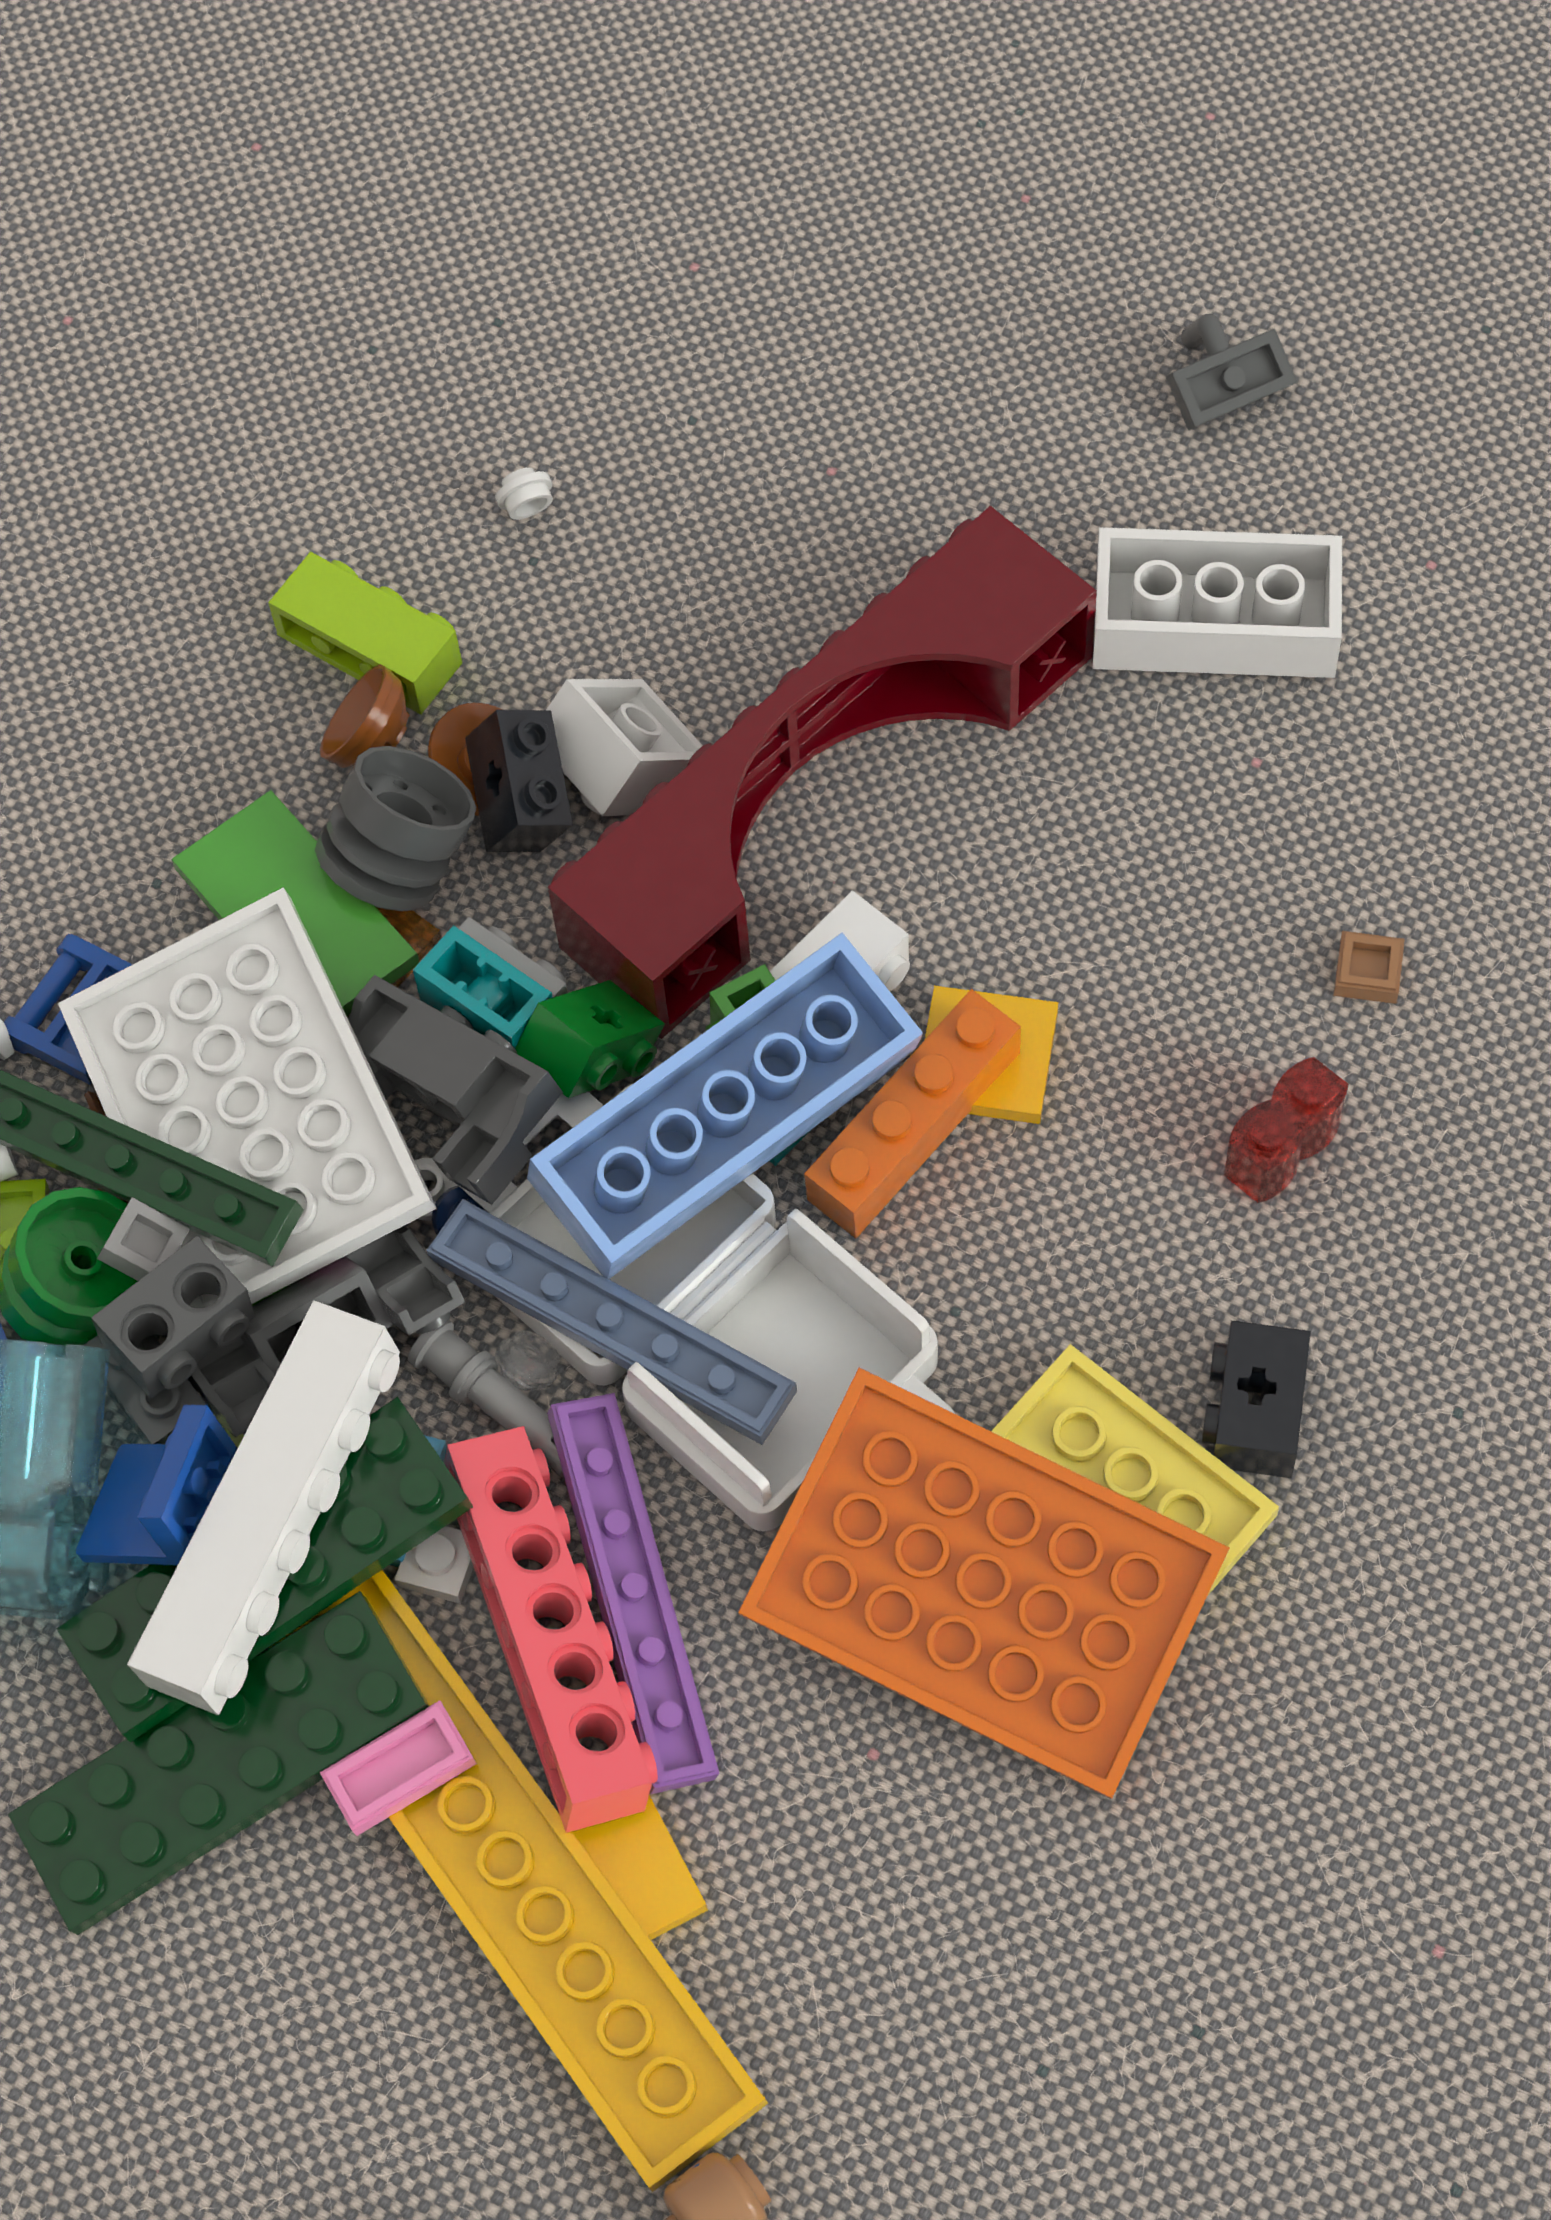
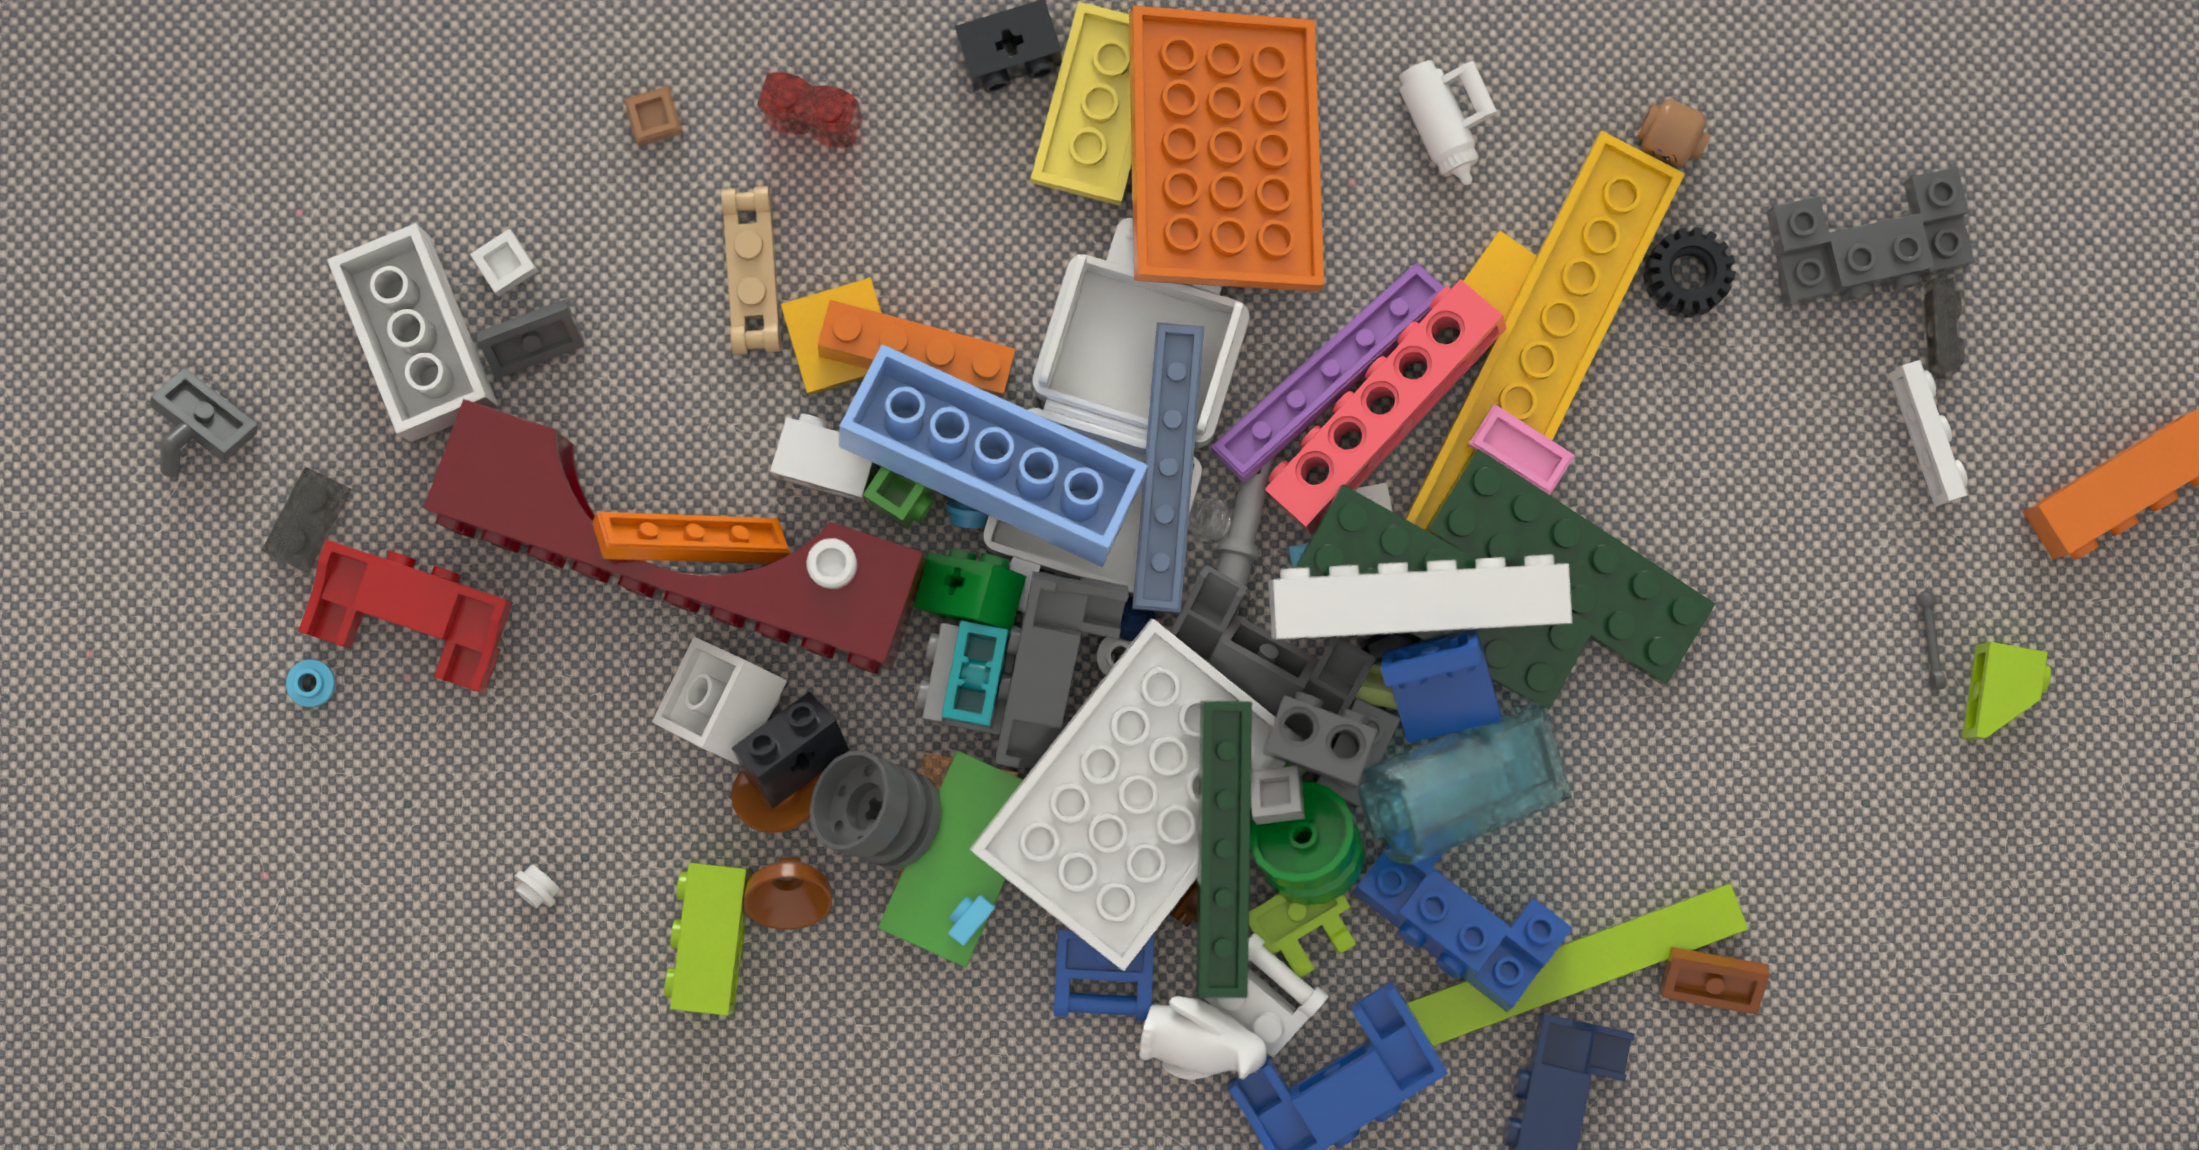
camera: 120 degrees left, 20 degrees up
none -> clear smoke plate [261,466,352,573]
none -> medium azure plate [286,659,336,707]
none -> red bracket [298,539,513,694]
none -> white plate [470,229,538,296]
none -> dark grey plate [476,299,585,379]
none -> orange tile [593,512,790,564]
none -> tan plate [721,186,781,355]
none -> white tile [807,539,857,589]
none -> medium azure plate [948,894,996,946]
none -> white piece [1399,60,1497,185]
none -> black tyre [1643,227,1736,318]

